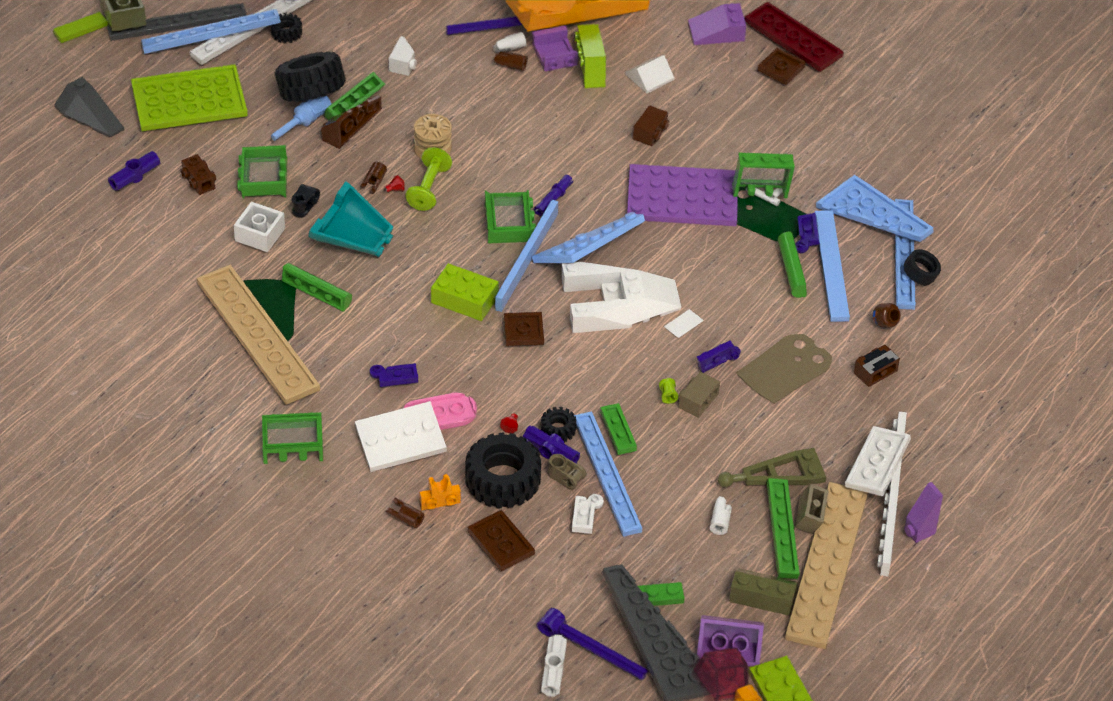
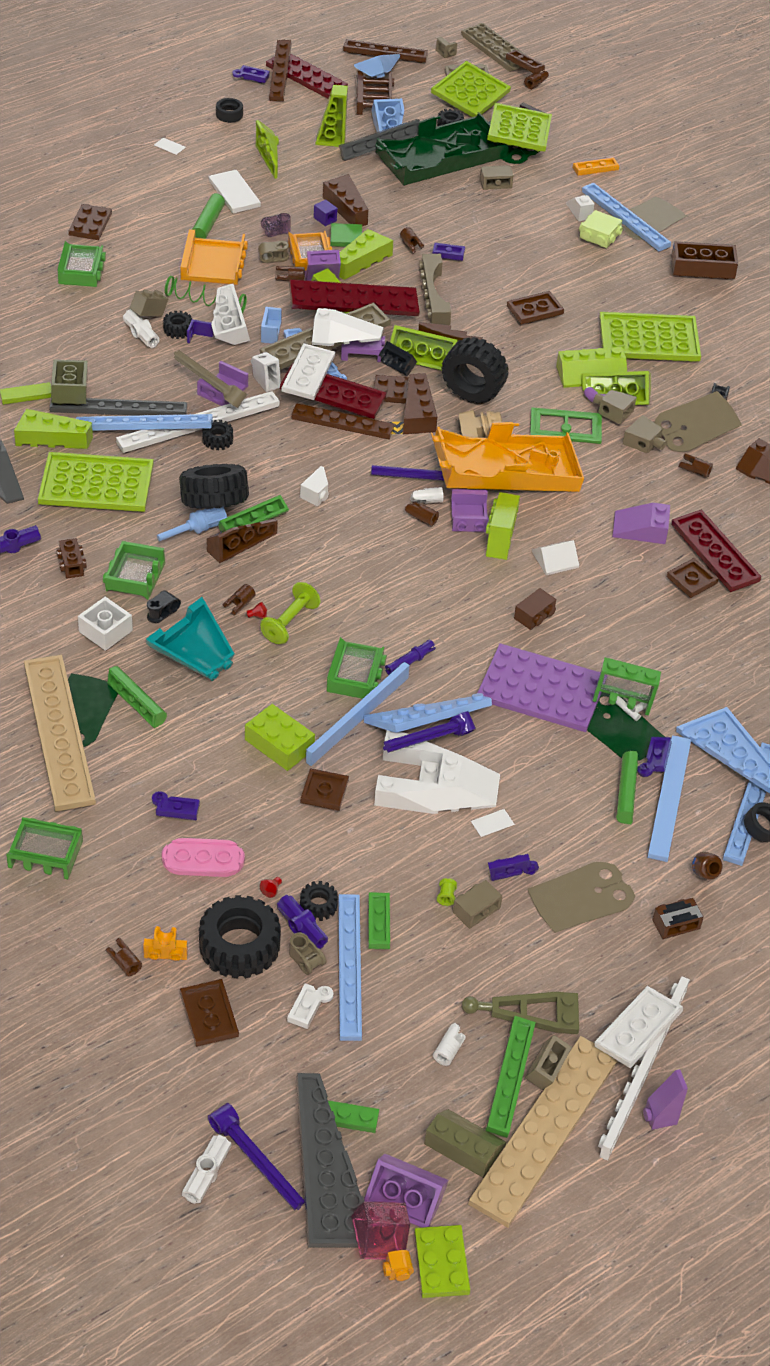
camera: 15 degrees right, 0 degrees up
white plate [355,401,447,472] -> none
tan wheel [414,114,452,158] -> none
none -> lime wedge [14,409,93,449]
none -> dark purple piece [383,711,476,753]

